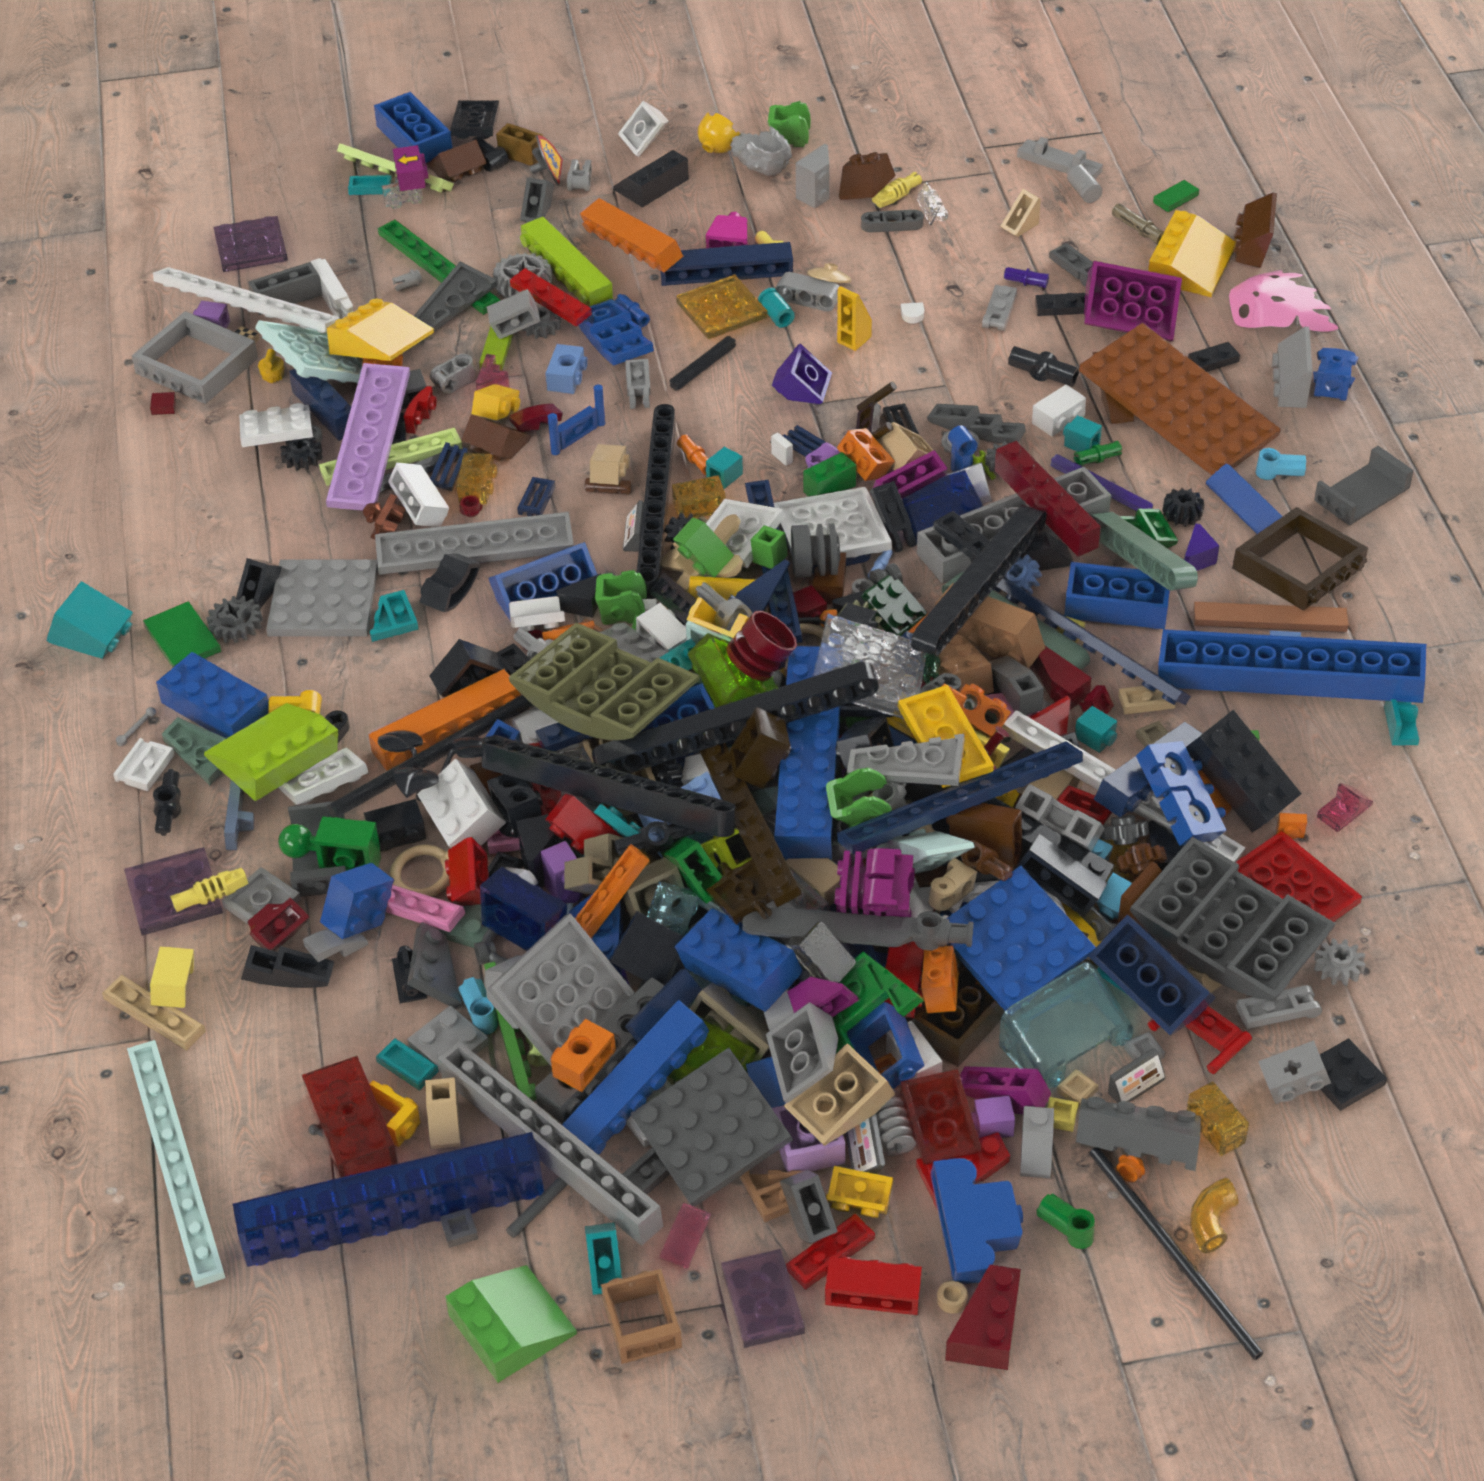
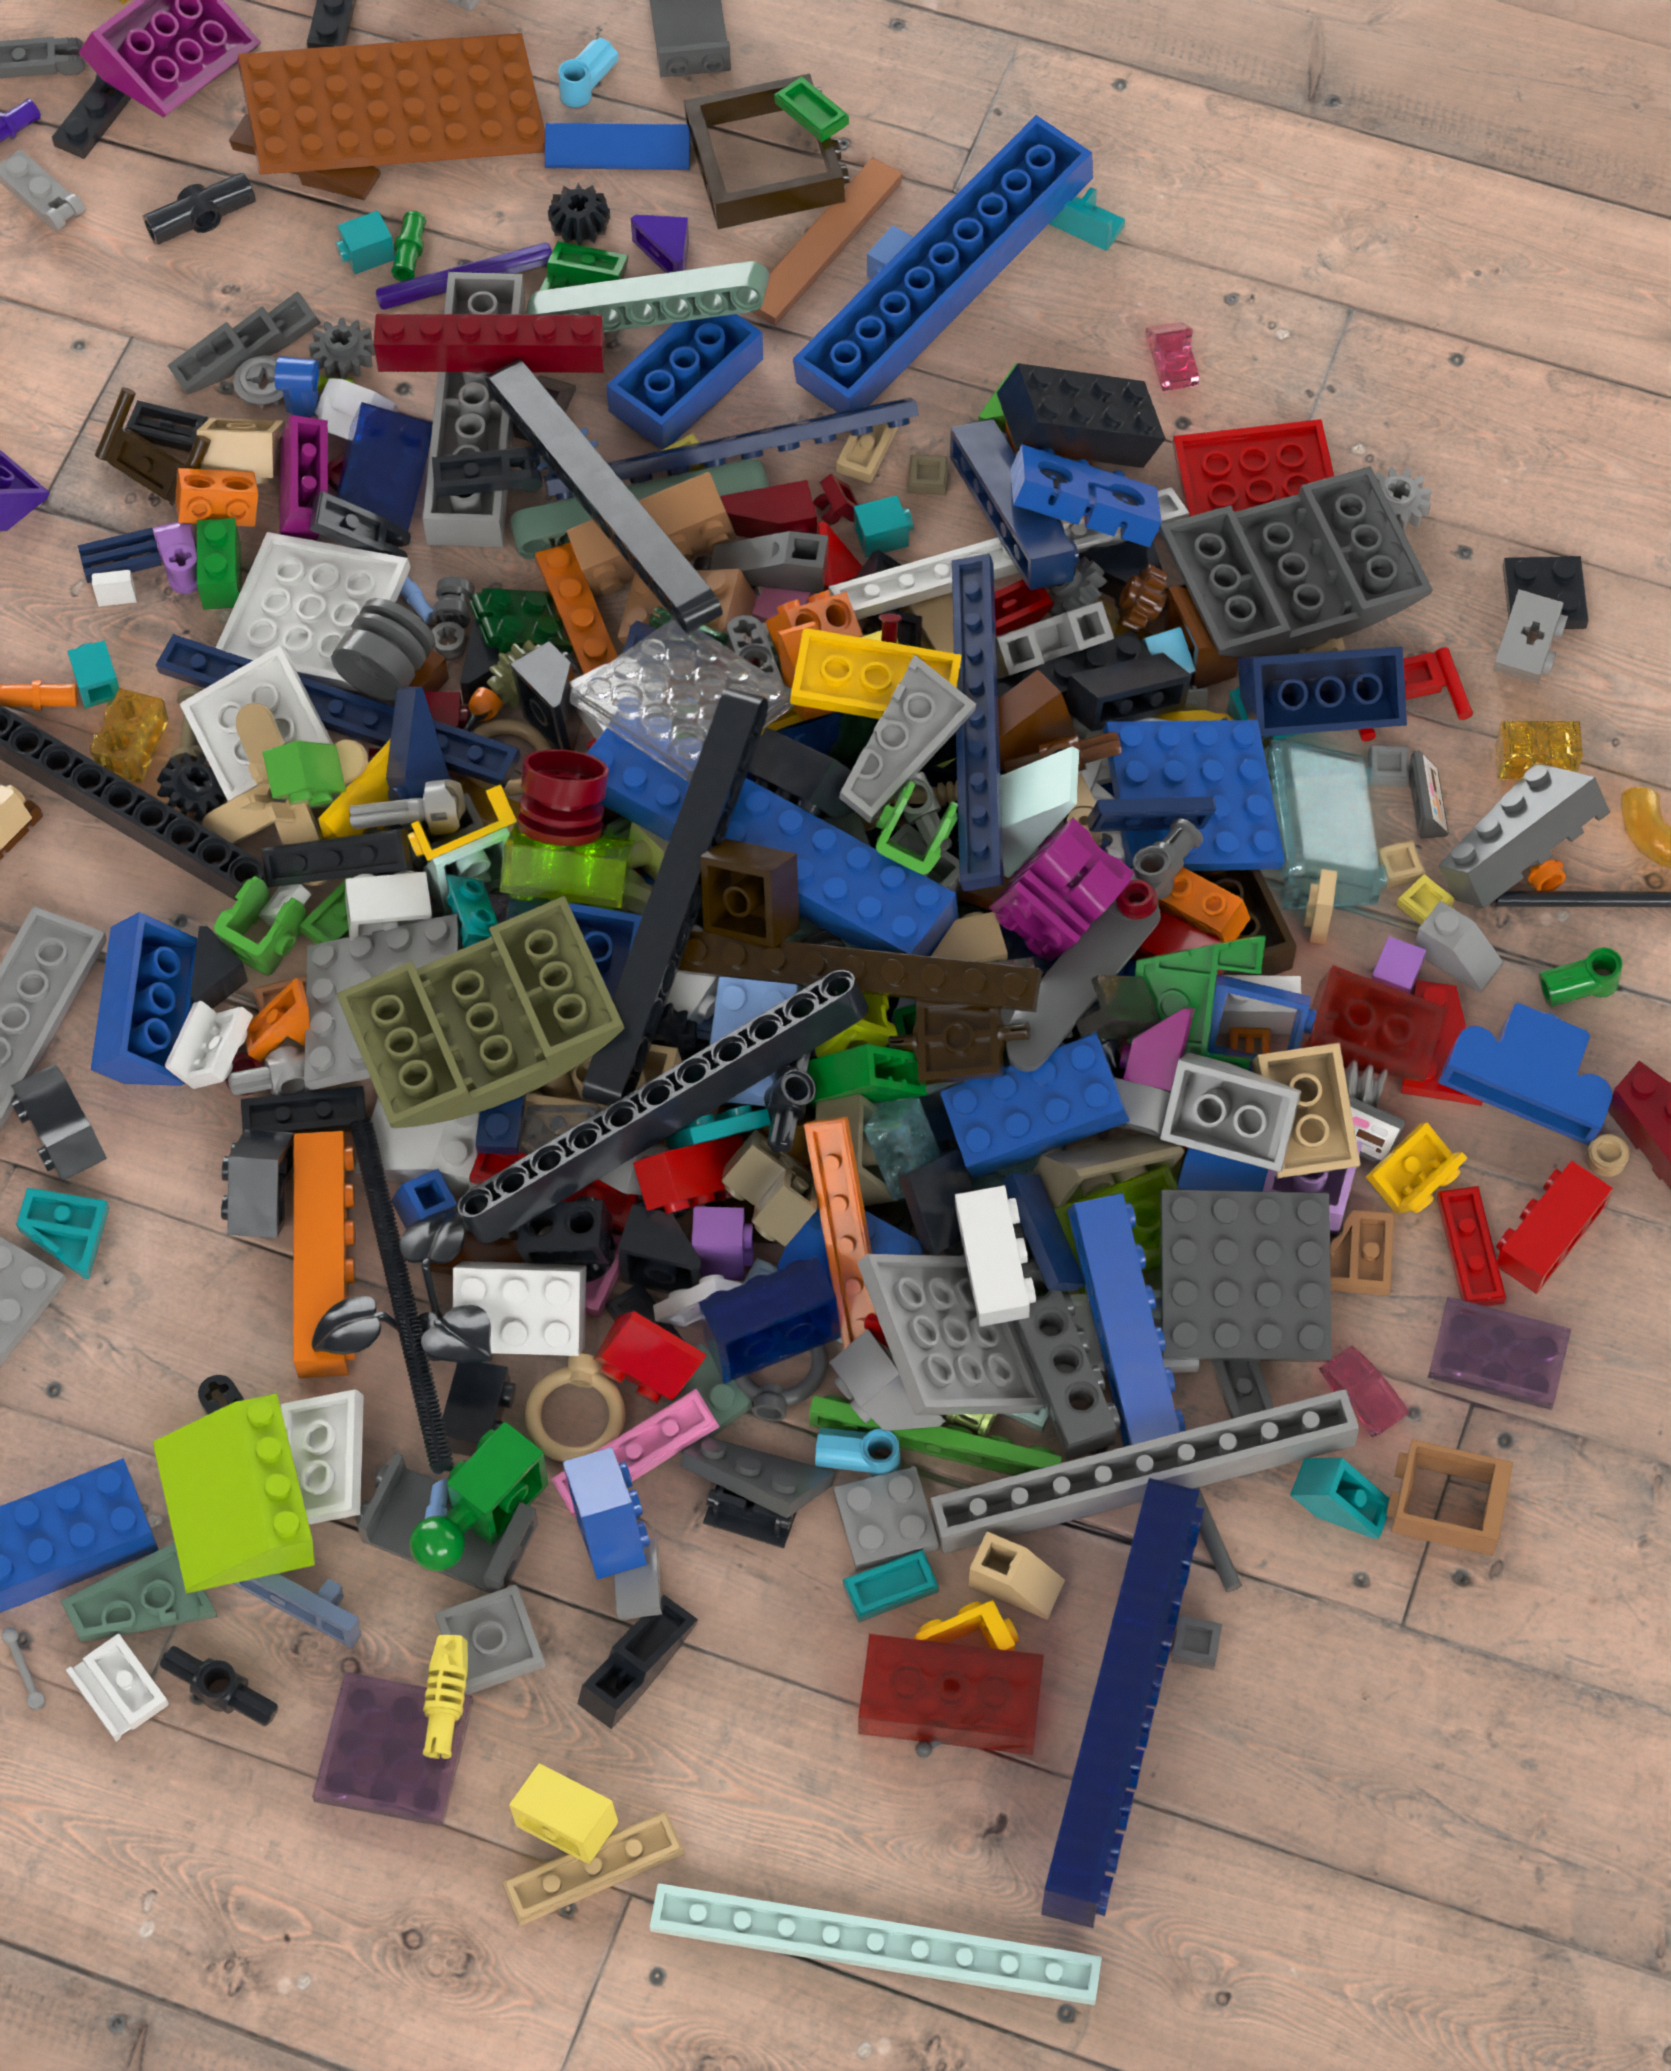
camera: 60 degrees left, 15 degrees up
dark red slope [247,897,310,951] -> none
yellow piece [268,690,322,714] -> none
bright green slope [445,1265,577,1383] -> none
orange brick [550,1019,616,1092] -> none
dark grey slope [623,500,644,552] -> none
bright green brick [750,525,788,569] -> none
dark grey brick [780,1170,838,1244] -> none
magenta slope [953,1066,1051,1114] -> none
white brick [1032,385,1086,437] -> none
light grey plate [1236,985,1322,1029] -> none
orange plate [1276,813,1307,839] -> none
none -> green tile [774,76,849,142]
none -> white brick [955,1185,1036,1327]
none -> dark blue tile [1087,797,1216,832]
none -> dark red plate [1116,880,1158,920]
none -> tan plate [1304,869,1337,945]

